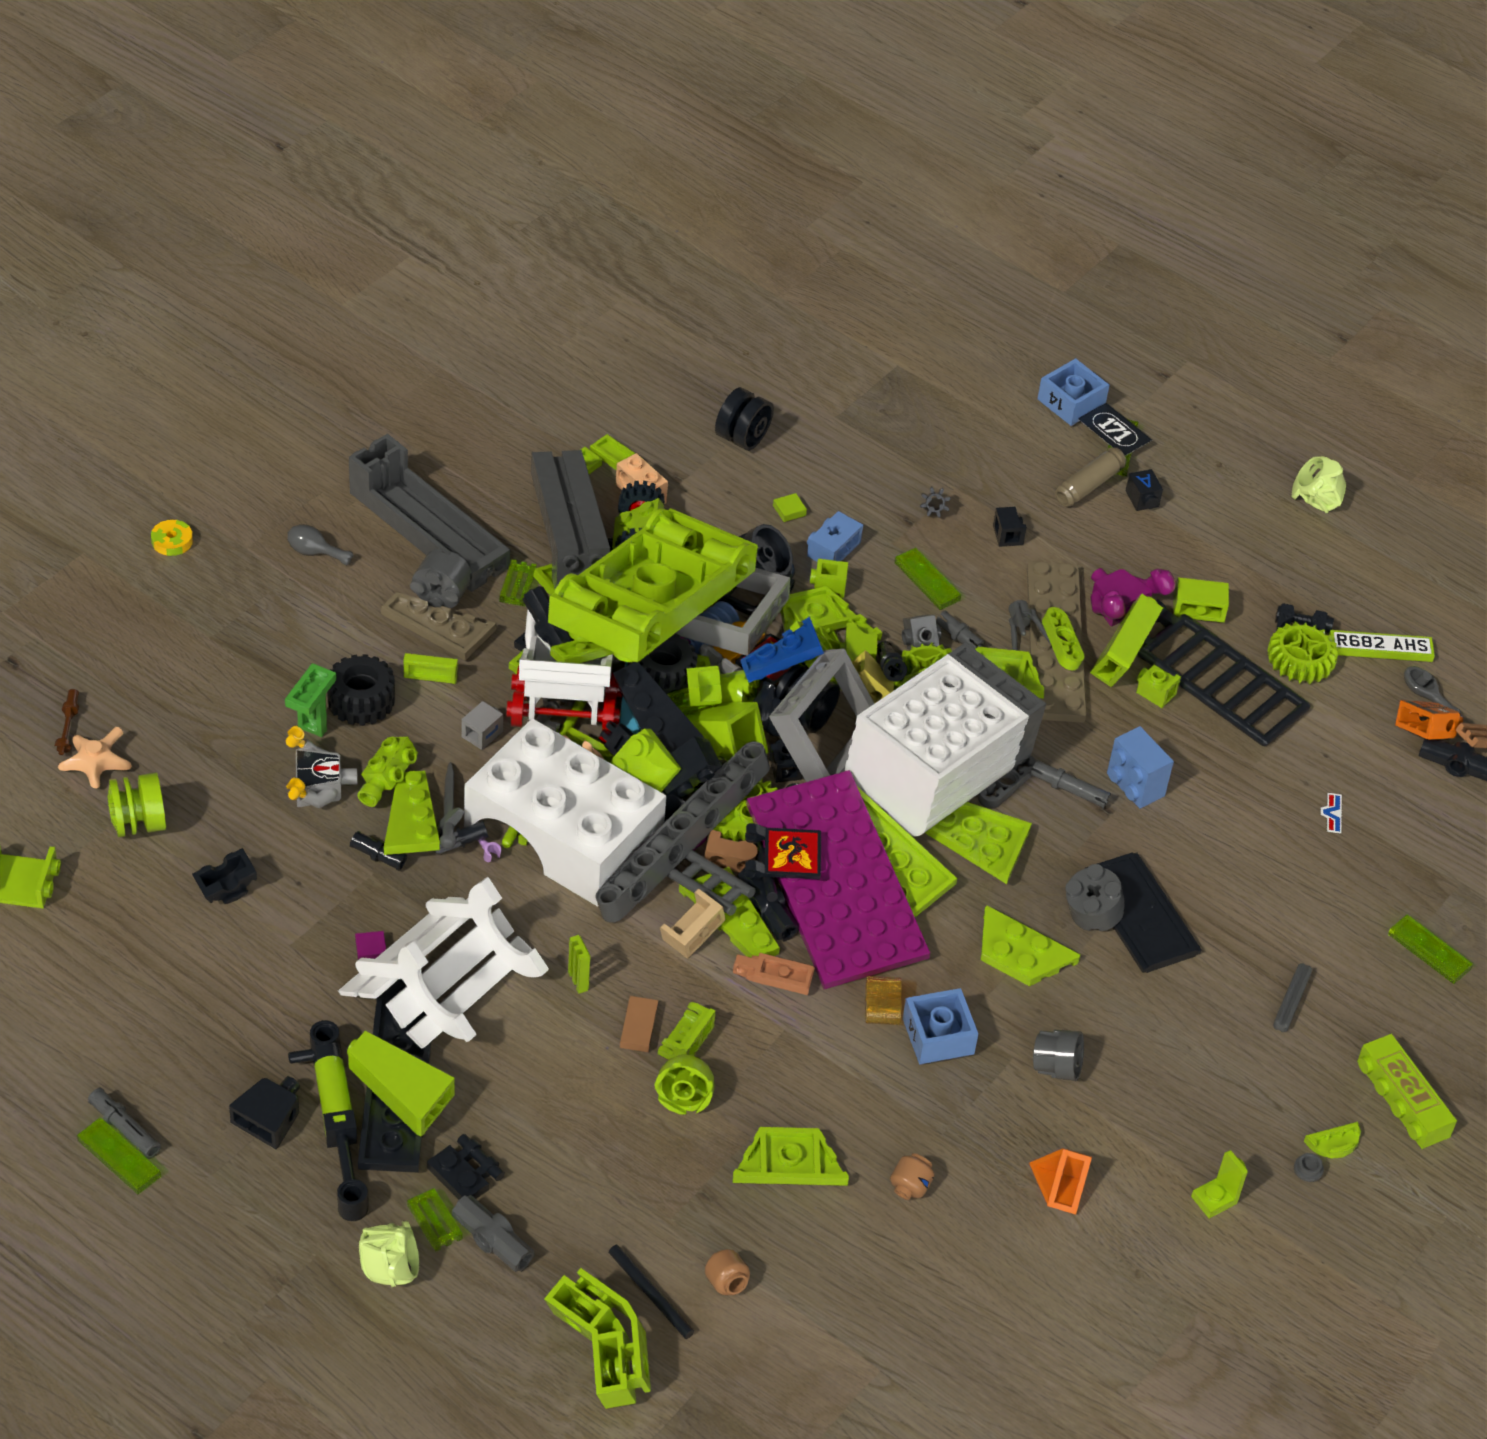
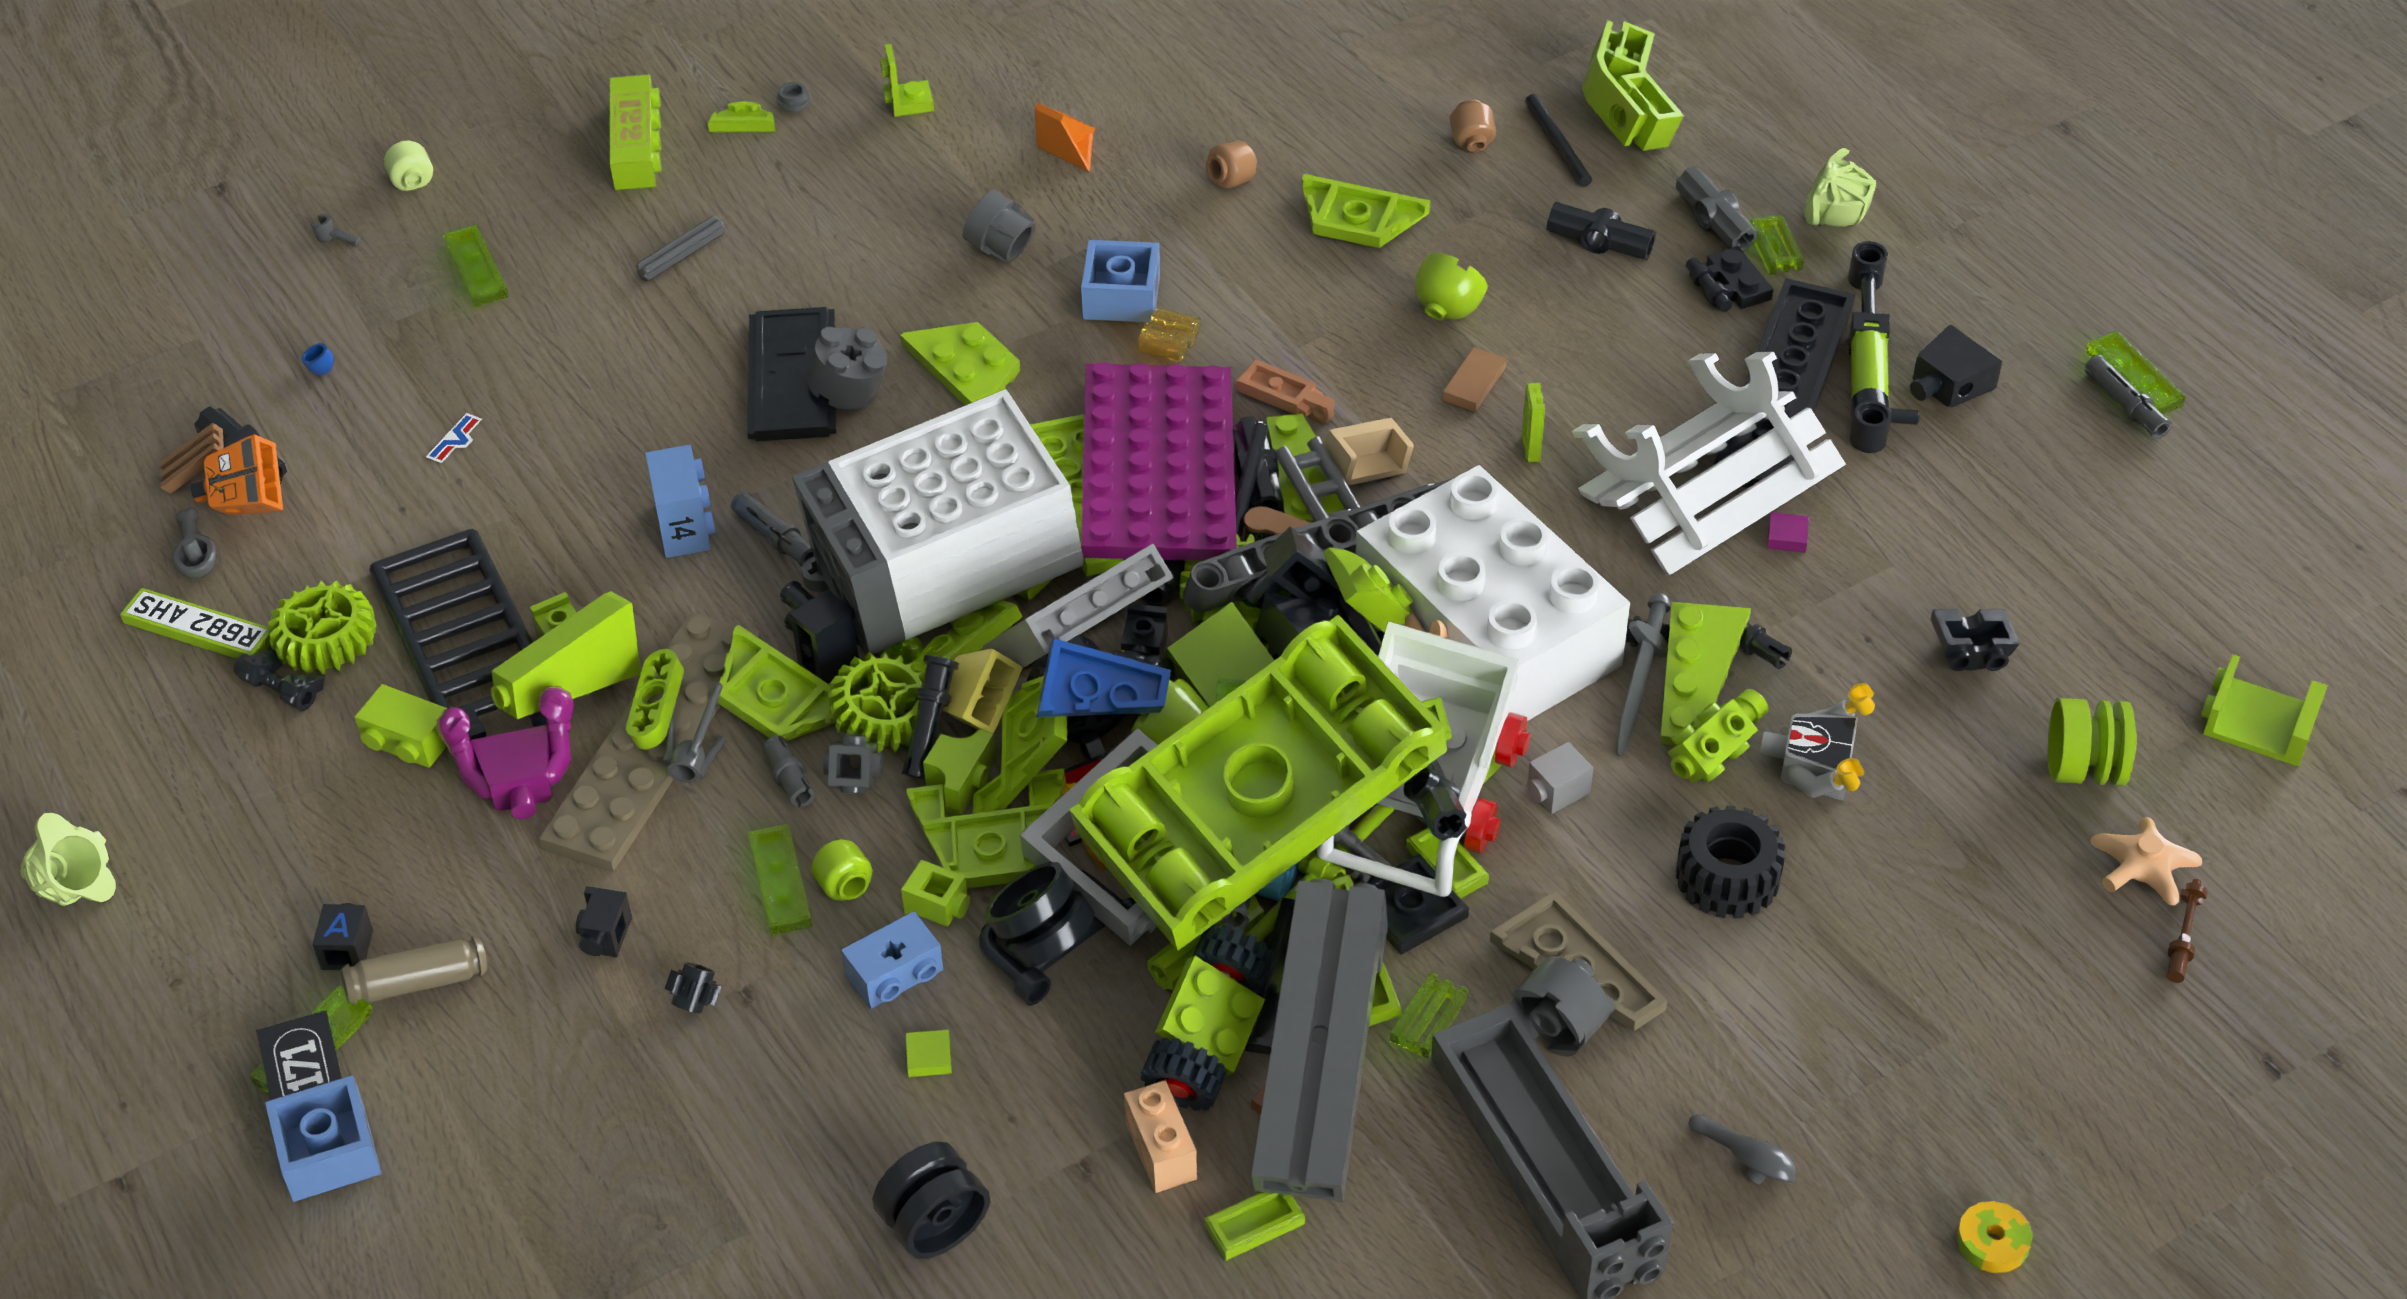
camera: 155 degrees left, 0 degrees up
bright green bracket [285,663,336,737] -> none
lime slope [347,1031,455,1137] -> none
lime tile [403,653,458,684] -> none
lime tile [590,434,643,470] -> none
lime hinge [658,1002,716,1060] -> none
lime panel [687,666,722,707] -> none
flag [744,823,821,880] -> none
none -> blue hinge [301,343,334,375]
none -> lime head [811,839,873,901]
none -> black piece [1546,202,1656,260]

